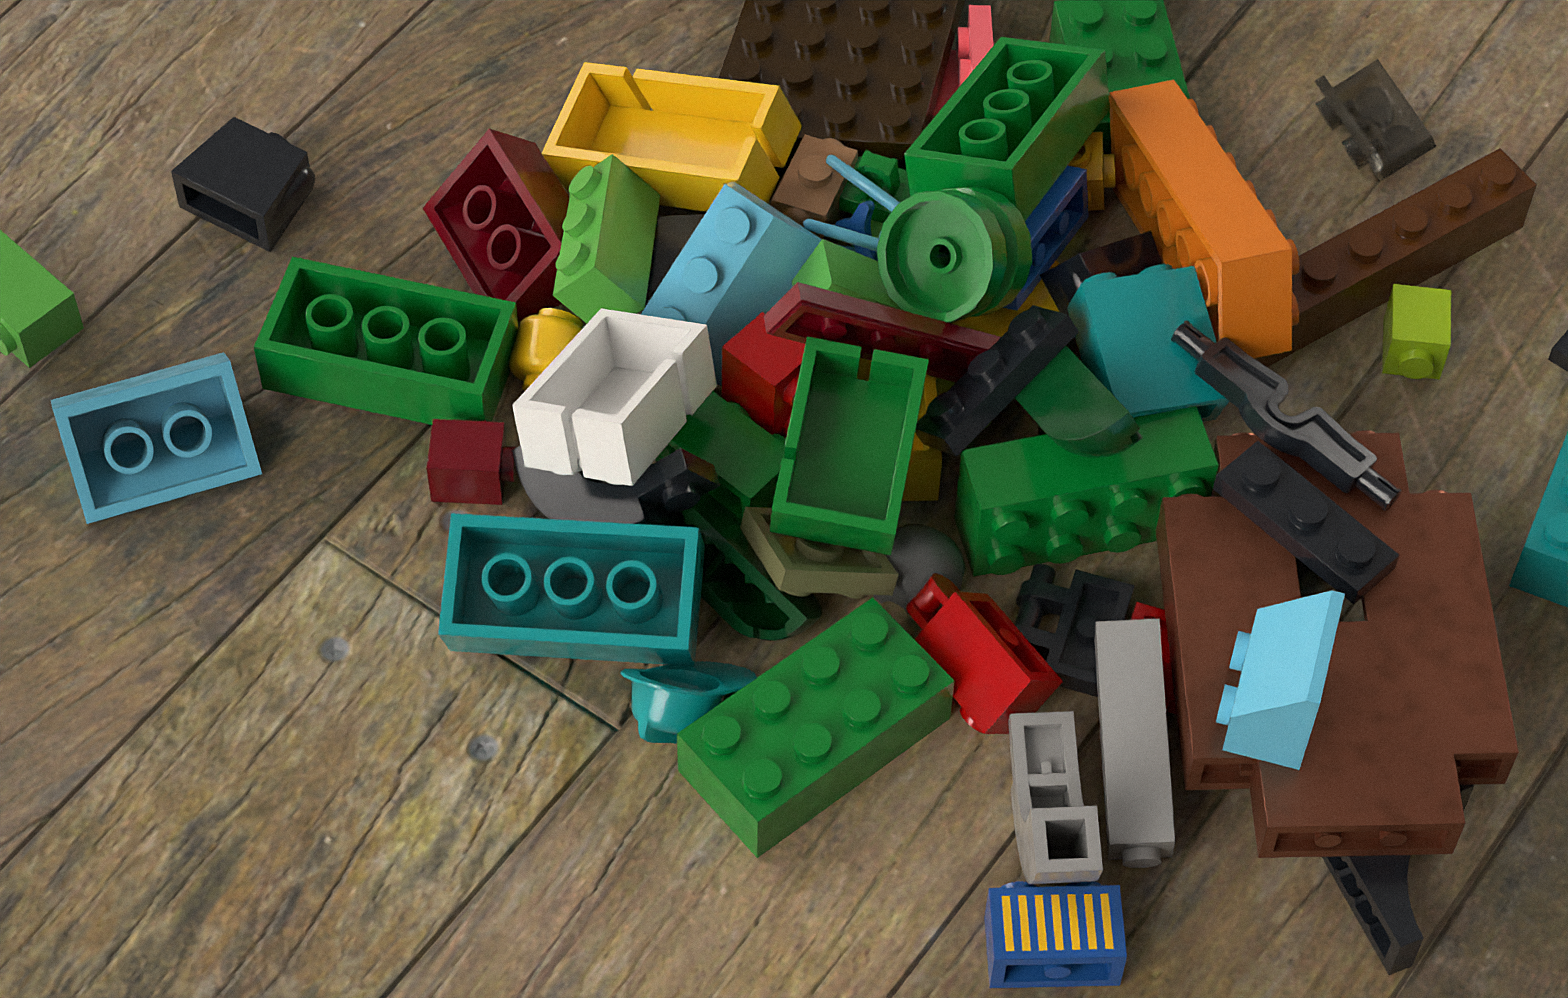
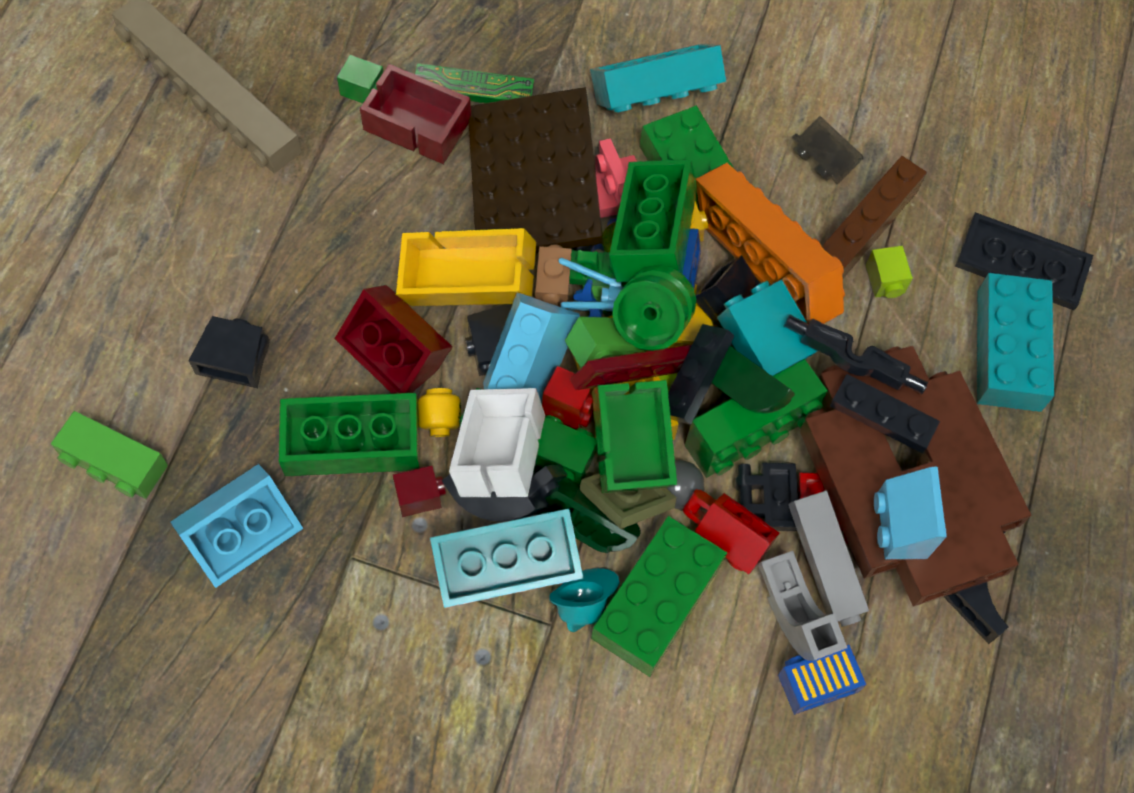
camera: 20 degrees left, 10 degrees up
bright green brick [553,154,660,323] -> none

